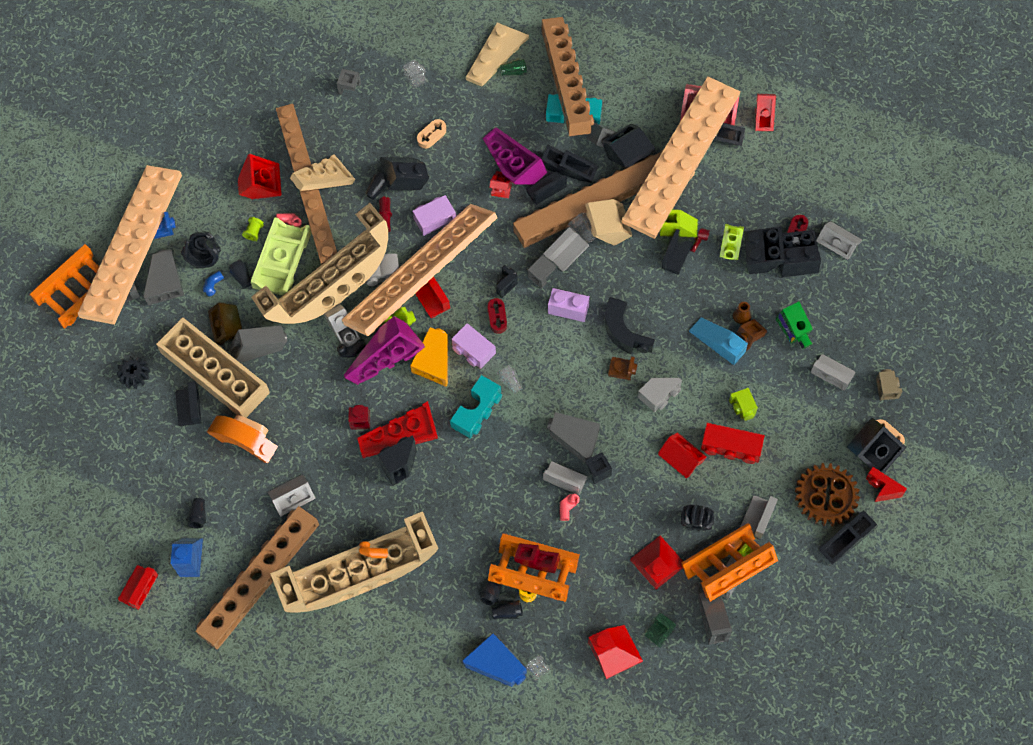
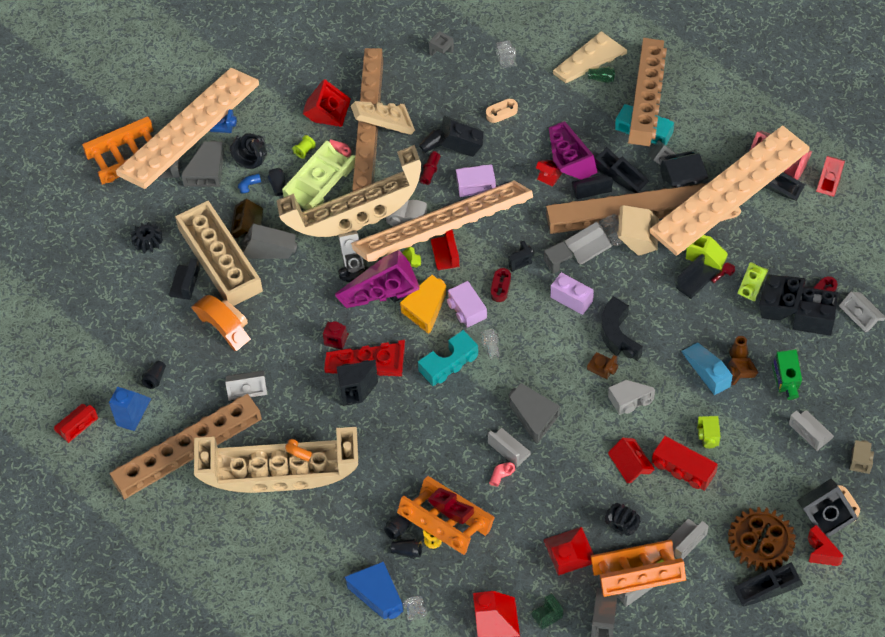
camera: 20 degrees right, 10 degrees down
black panel [585,452,612,484] -> none

